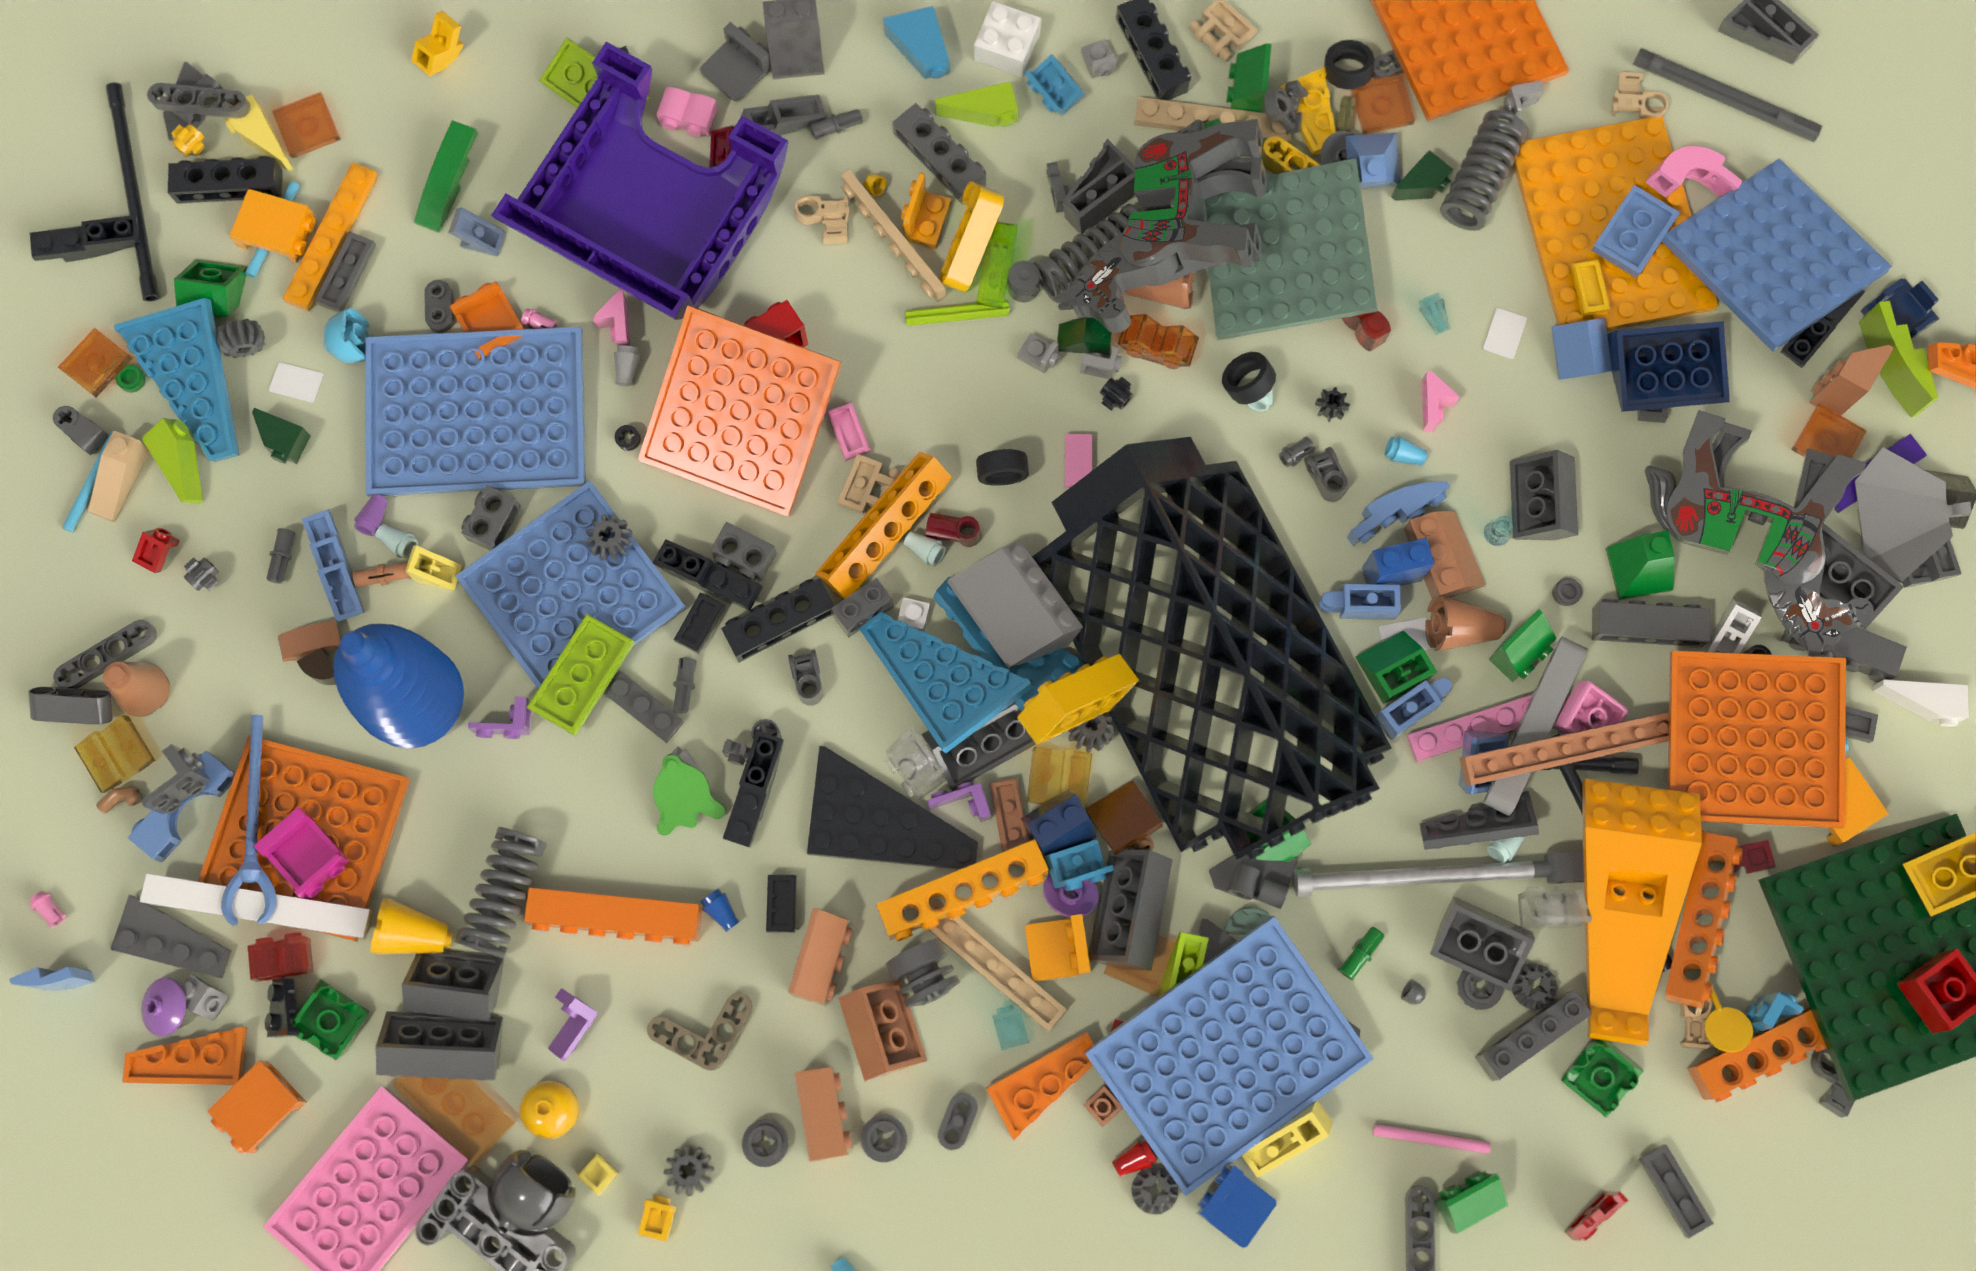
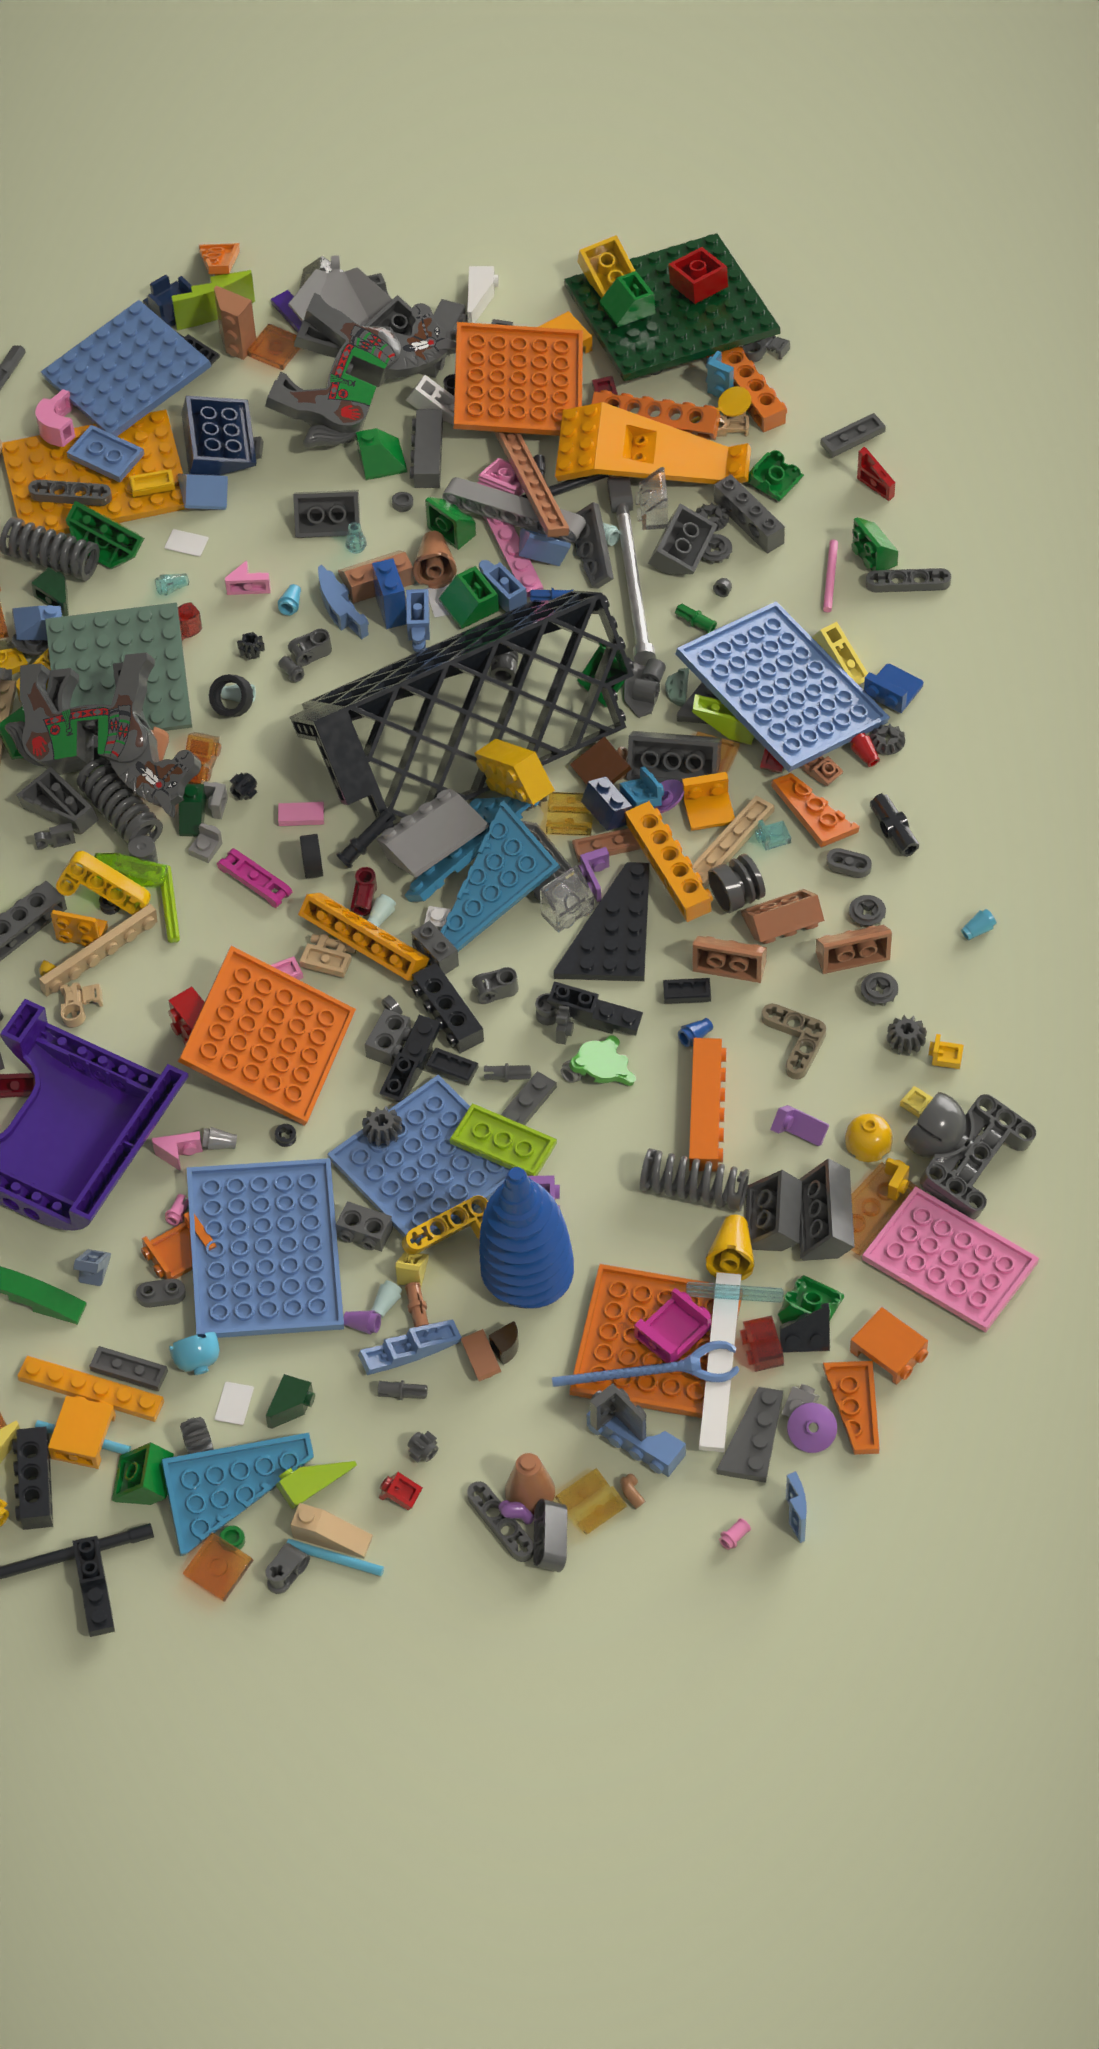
camera: 90 degrees left, 20 degrees down
none -> dark grey beam [28,480,112,506]
none -> green wedge [65,501,145,569]
none -> dark pink plate [216,848,293,908]
none -> black pin [336,808,397,869]
none -> dark grey tile [382,995,403,1014]
none -> yellow beam [402,1195,488,1255]
none -> medium lavender arm [499,1500,534,1525]
none -> blue axle [530,588,573,601]
none -> green slope [600,271,656,327]
none -> clear light blue axle [686,1282,784,1303]
none -> black piece [870,793,919,857]
none -> yellow bracket [885,1158,910,1201]

